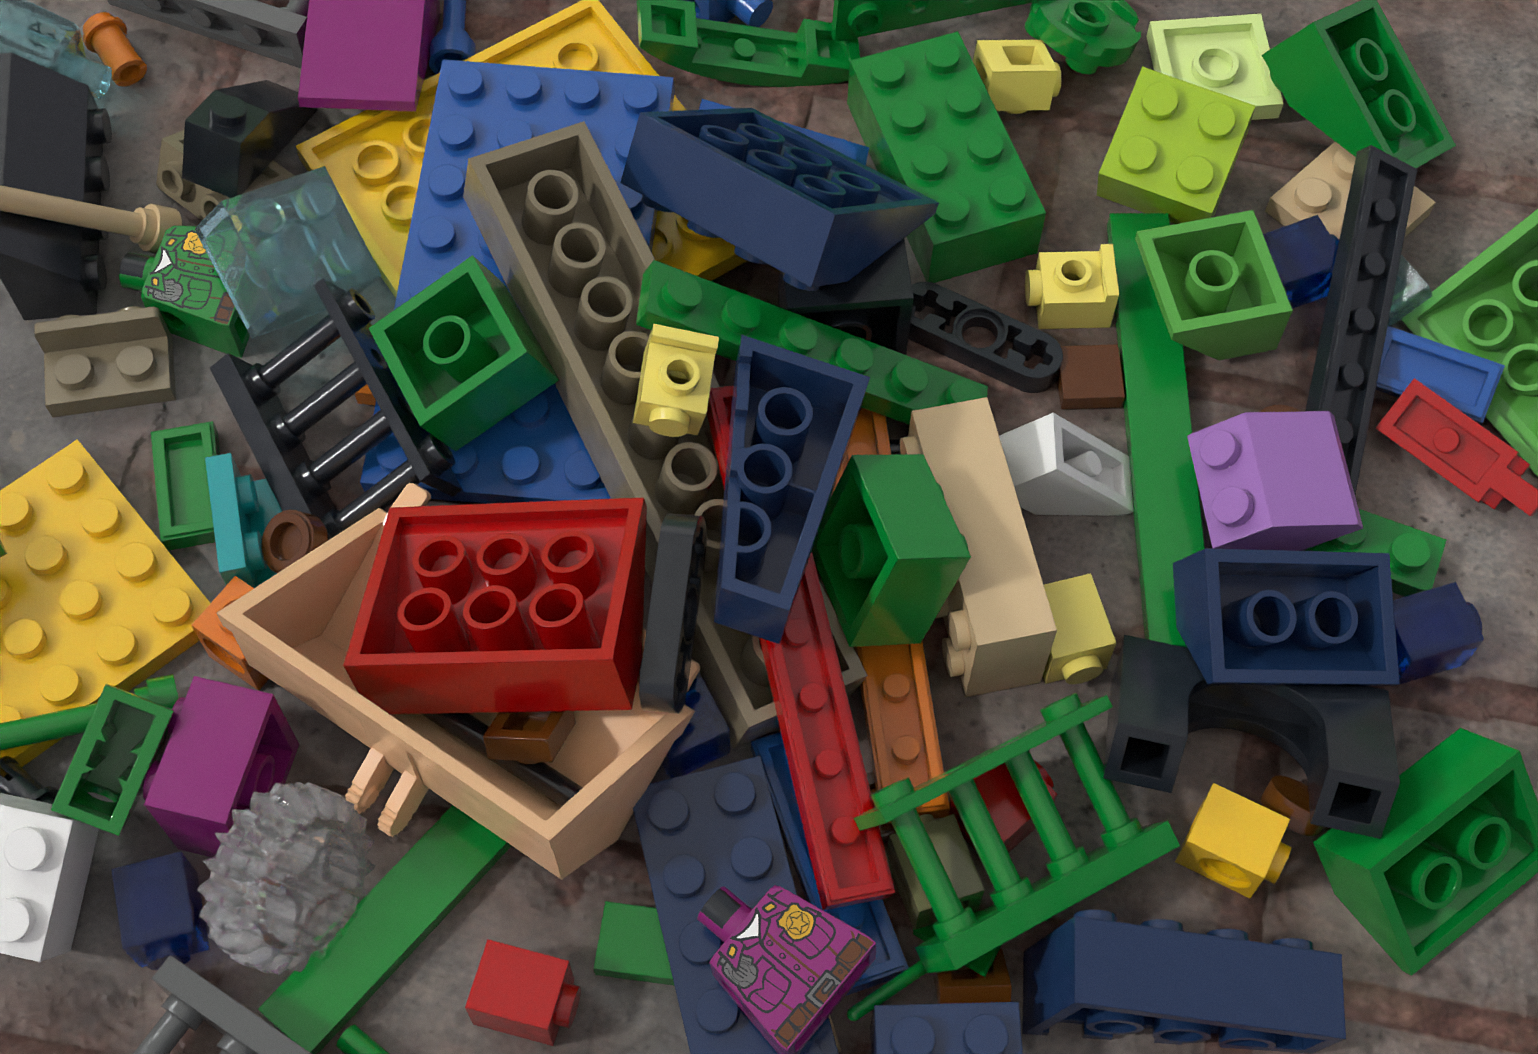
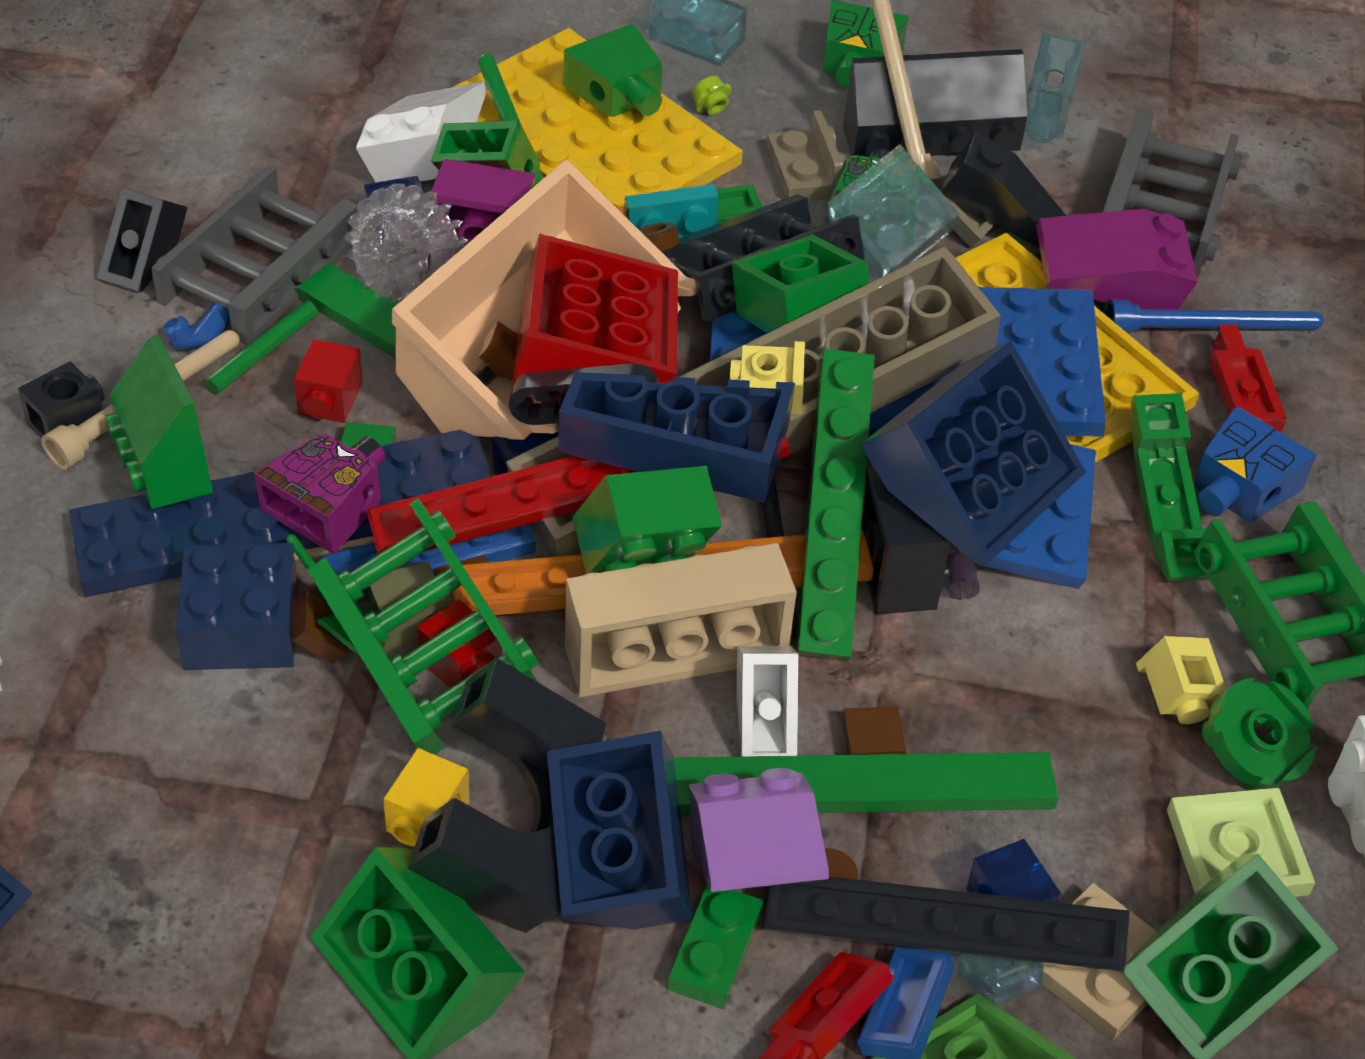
camera: 85 degrees right, 15 degrees down
orange pin [83,12,147,87] -> none
green brick [847,31,1046,283] -> none
black beam [908,282,1063,393] -> none
dark blue wedge [1022,910,1346,1054] -> none
light yellow brick [1025,244,1119,329] -> none
light yellow brick [1043,573,1116,684] -> none
lime brick [1097,66,1255,224] -> none
bright green slope [1135,210,1293,360] -> none
clear blue brick [1393,582,1484,684] -> none

